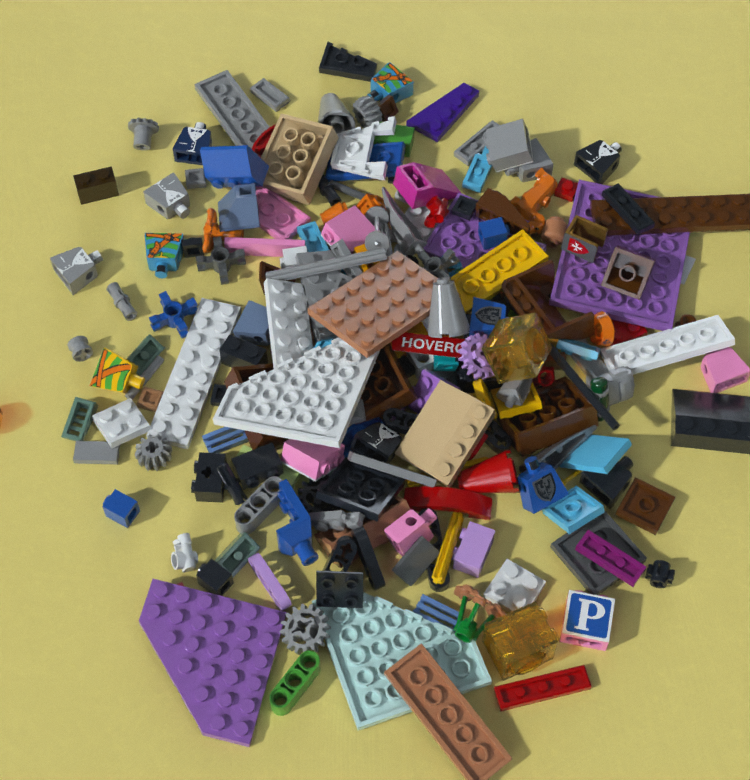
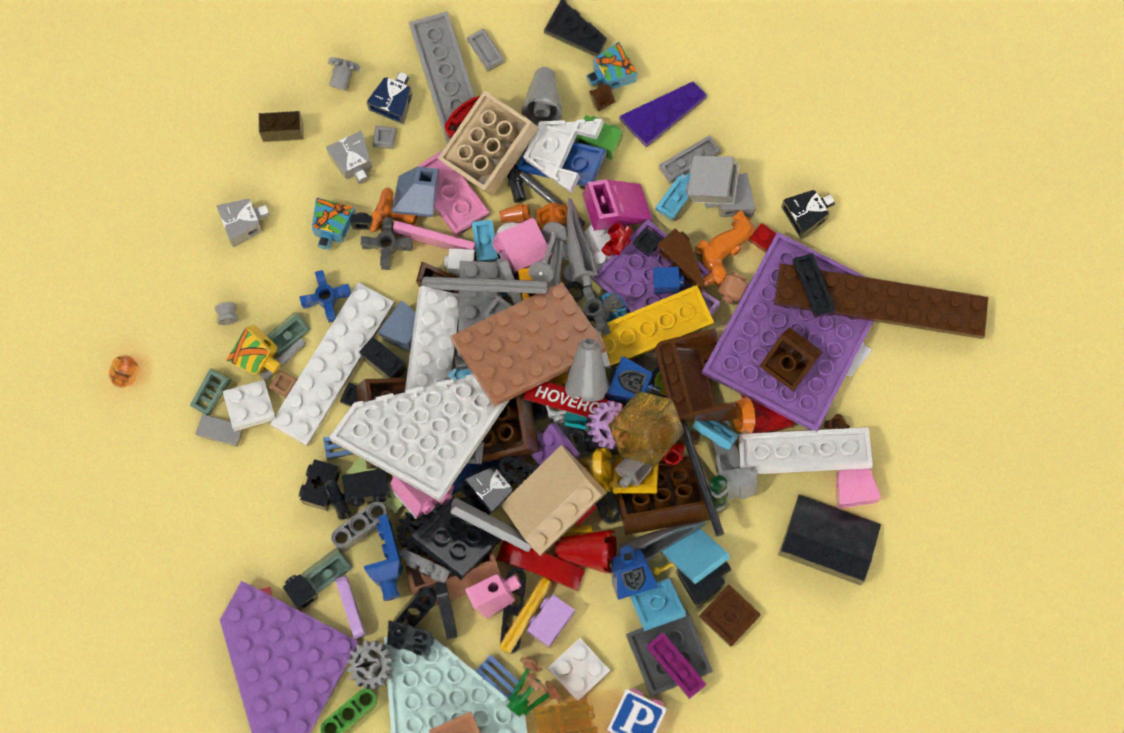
camera: 15 degrees right, 15 degrees up
blue brick [102,489,140,528] -> none
light grey pin [106,282,137,321] -> none
light grey gear [135,434,172,471] -> none
white plate [171,533,198,573] -> none
blue slope [200,145,269,189] -> none
light grey gear [353,95,382,128] -> none
dark grey slope [392,536,439,586] -> none
piece [561,215,608,263] -> none
black gear [645,560,675,588] -> none

